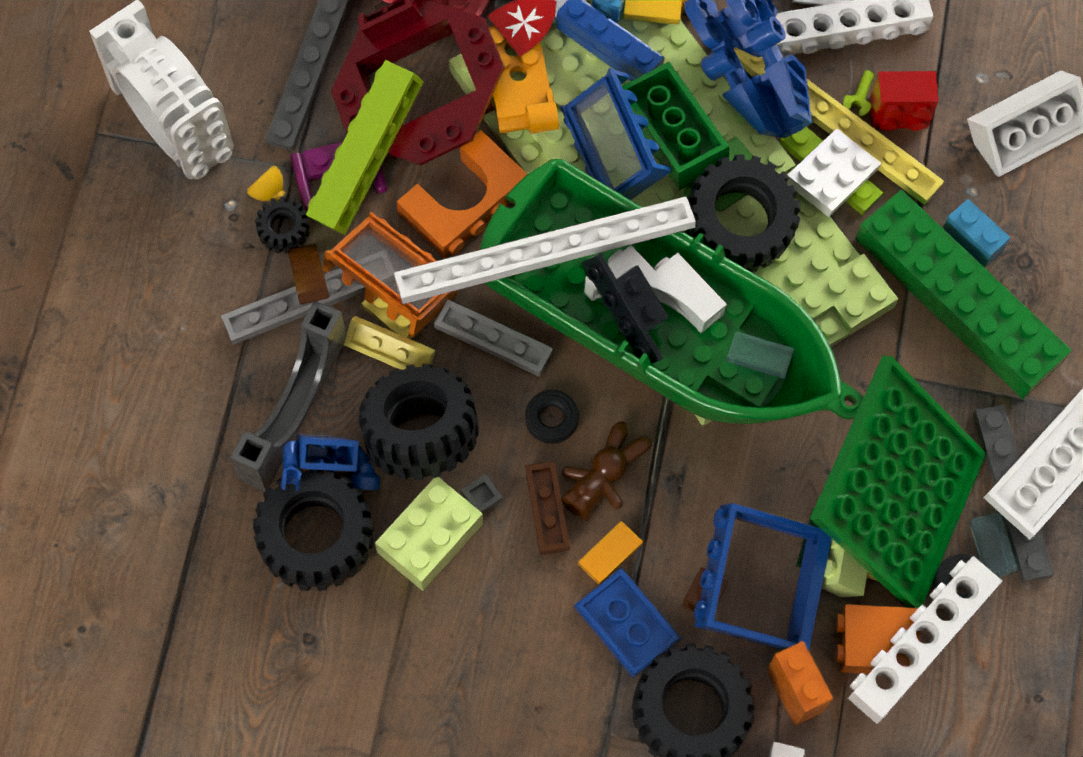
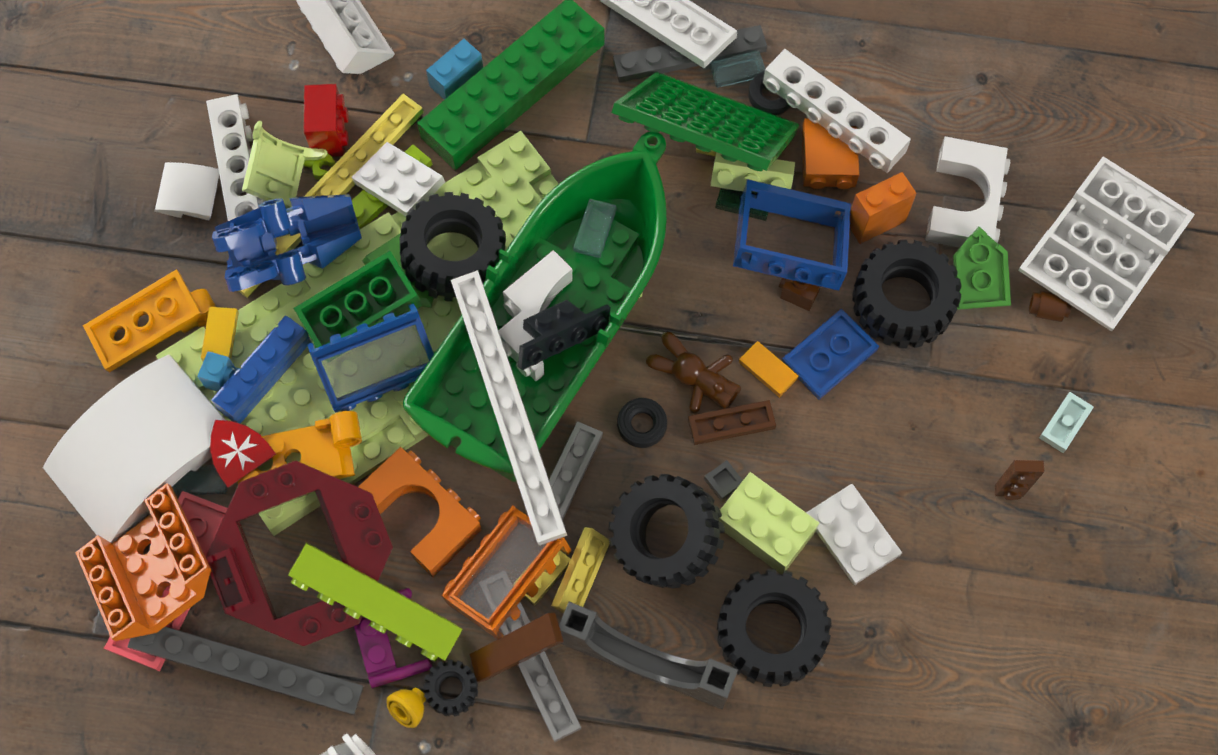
camera: 90 degrees left, 0 degrees up
blue torso [281,434,381,491] -> none
none -> yellowish green piece [242,121,327,209]
none -> white plate [806,484,902,585]

